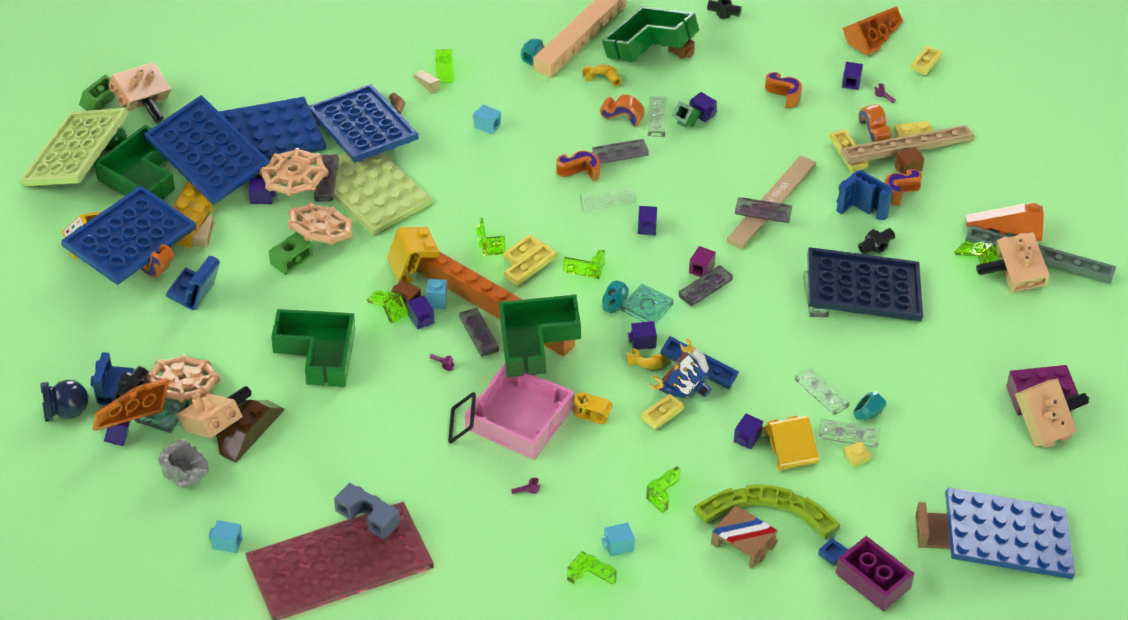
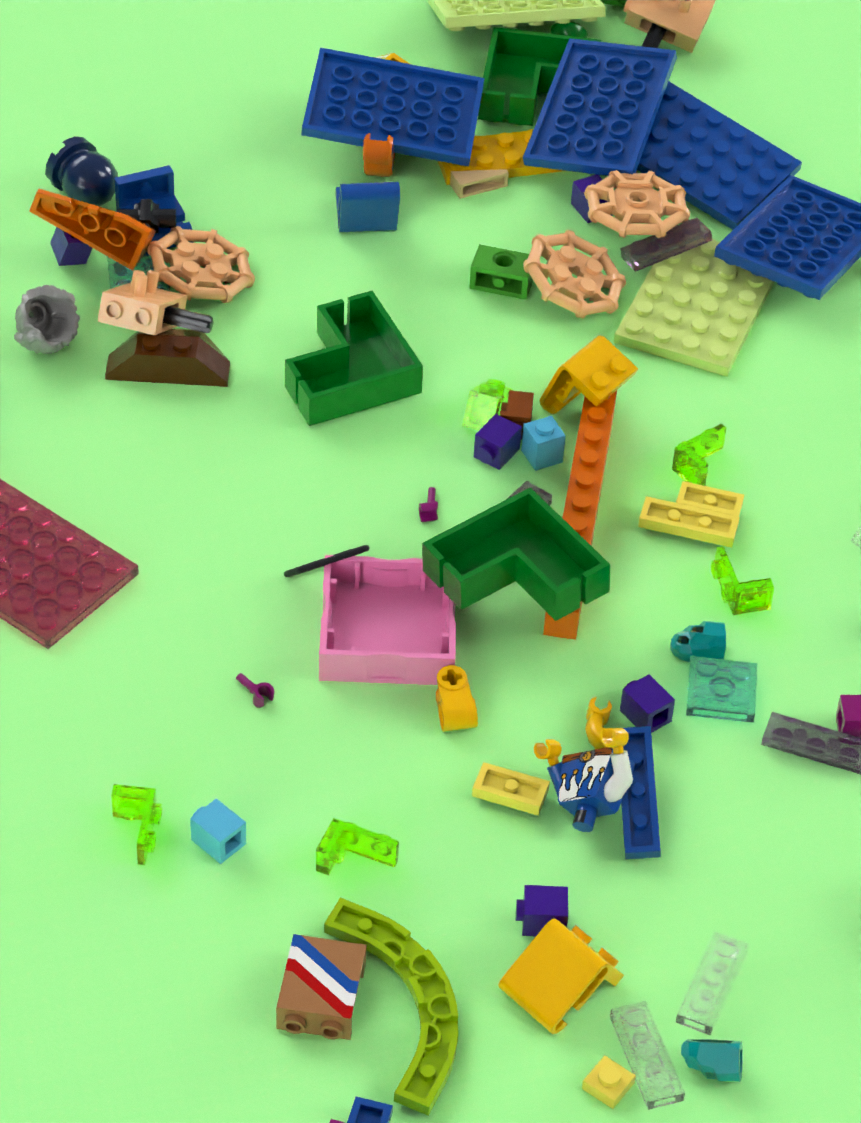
camera: 60 degrees right, 0 degrees up
sand blue arch [334,482,400,540] -> none

